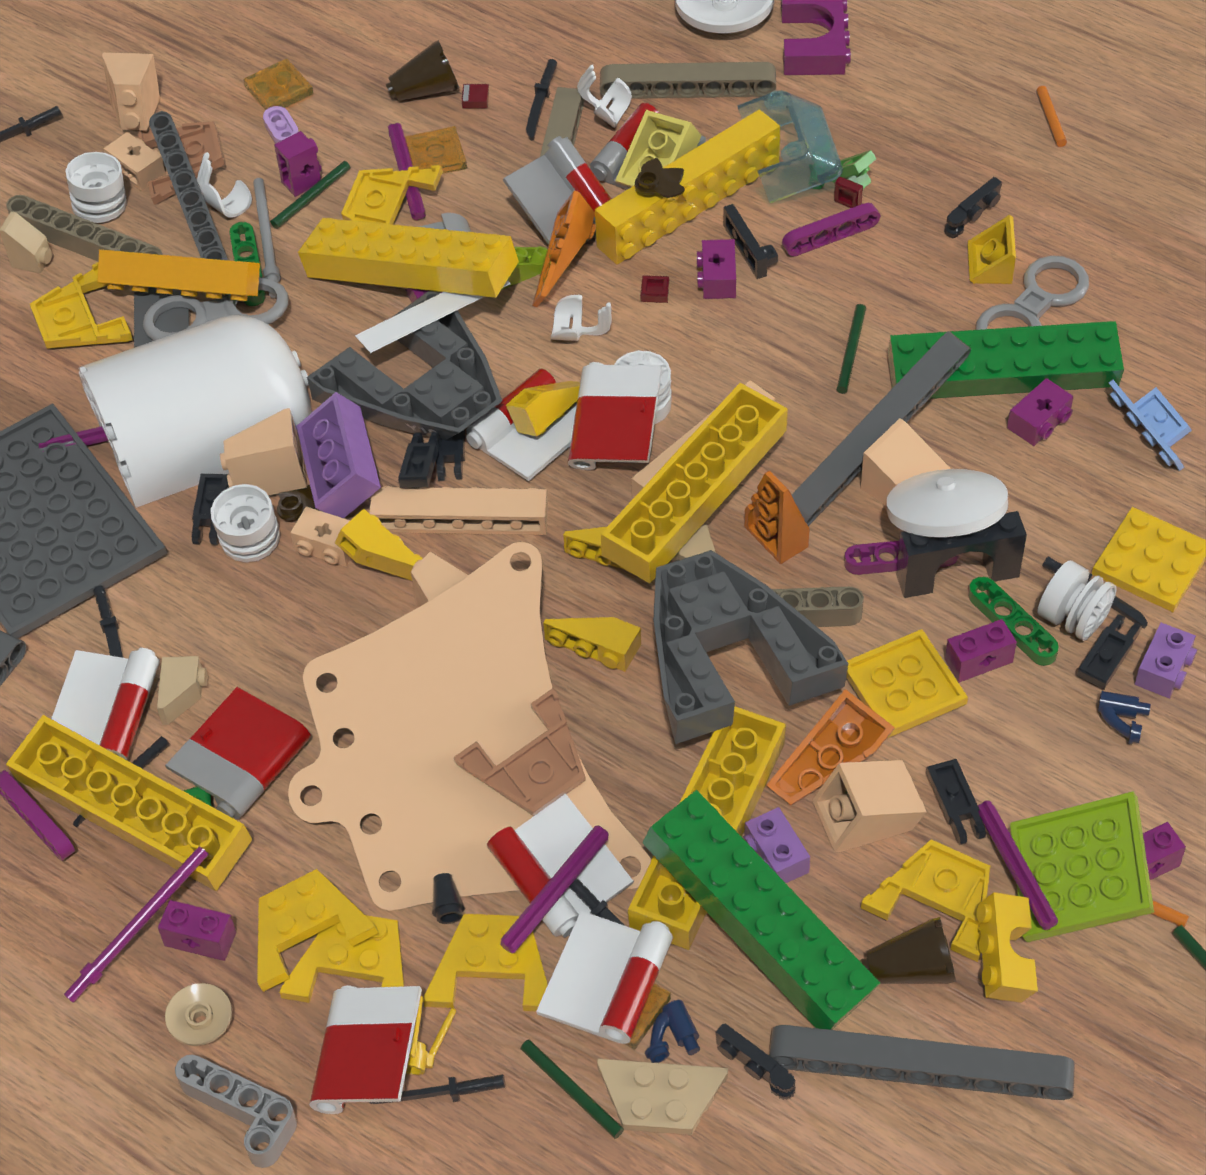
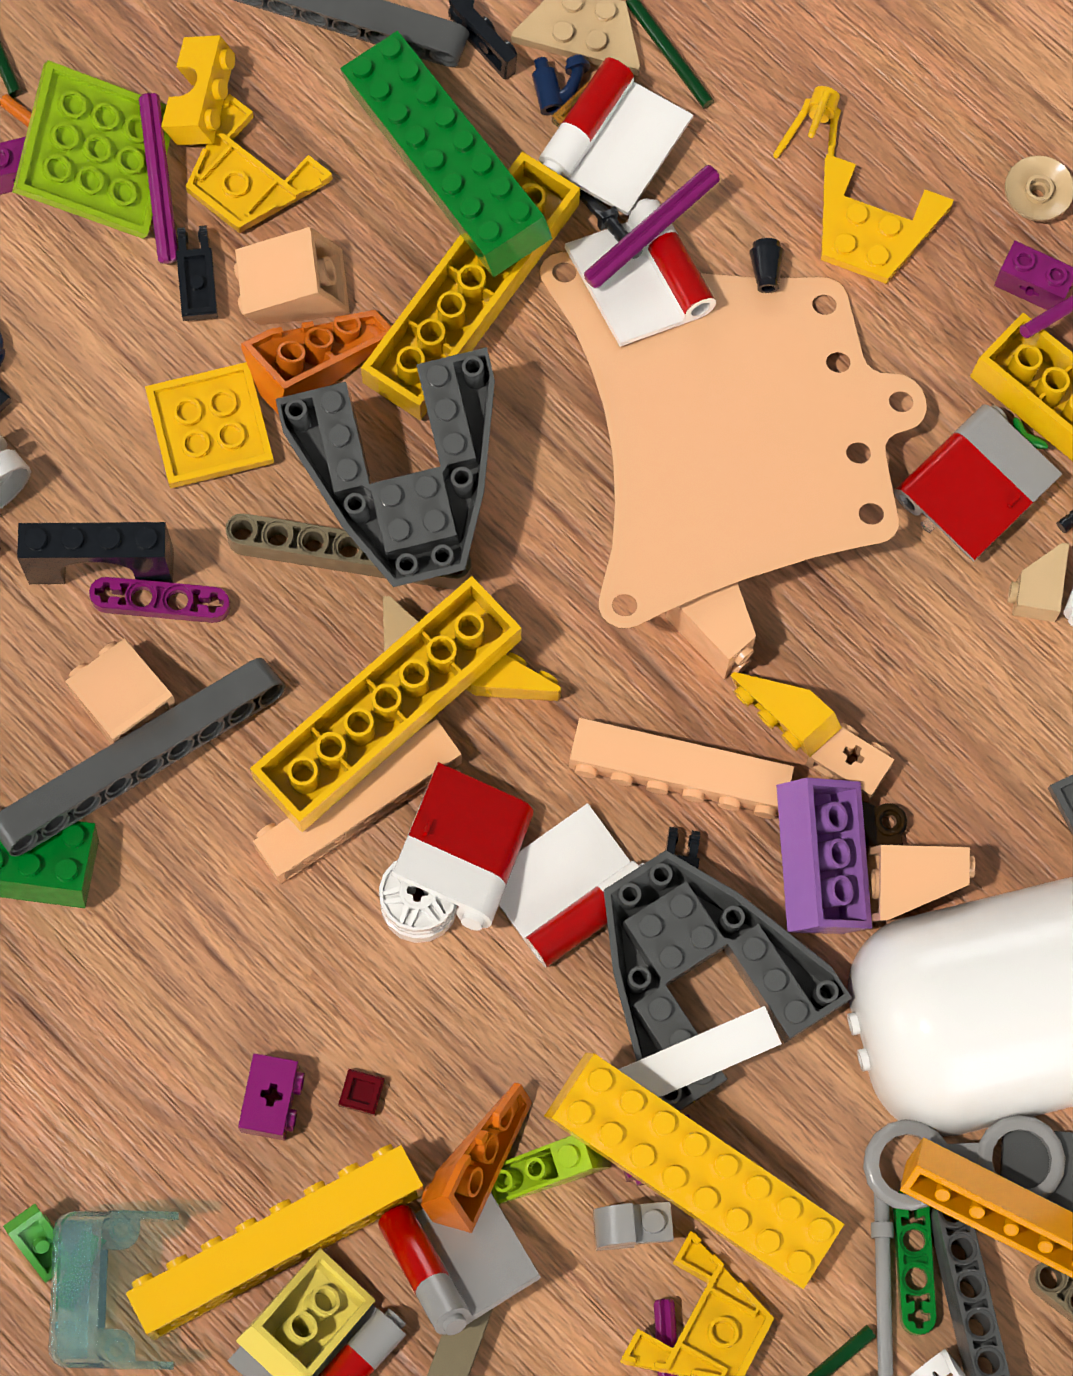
camera: 175 degrees left, 20 degrees up
light grey beam [175,1055,297,1168] -> none
black hinge [191,473,229,545] -> none
white wheel [211,484,280,563] -> none
yellow wing [257,869,379,992] -> none
red door [309,985,422,1114] -> none
black sword [369,1074,505,1104] -> none
black hinge [398,432,441,488] -> none
yellow wing [423,914,548,1012] -> none
nougat wing [454,688,586,816] -> none
yellow slope [506,381,580,436] -> none
yellow slope [543,617,642,672] -> none
white helmet [550,295,612,341] -> none
dark brown plate [635,158,685,198] -> none
black hinge [723,204,778,279] -> none
medium lavender brick [742,807,810,883] -> none
orange wedge [744,470,810,564] -> none
magenta beam [782,202,881,256] -> none
dark red tile [834,176,863,208] -> none
dark green bar [836,304,866,394] -> none
dark brown cone [861,917,956,984] -> none
white dish [887,469,1008,537] -> none
magenta brick [945,619,1017,683] -> none
green beam [968,577,1059,666] -> none

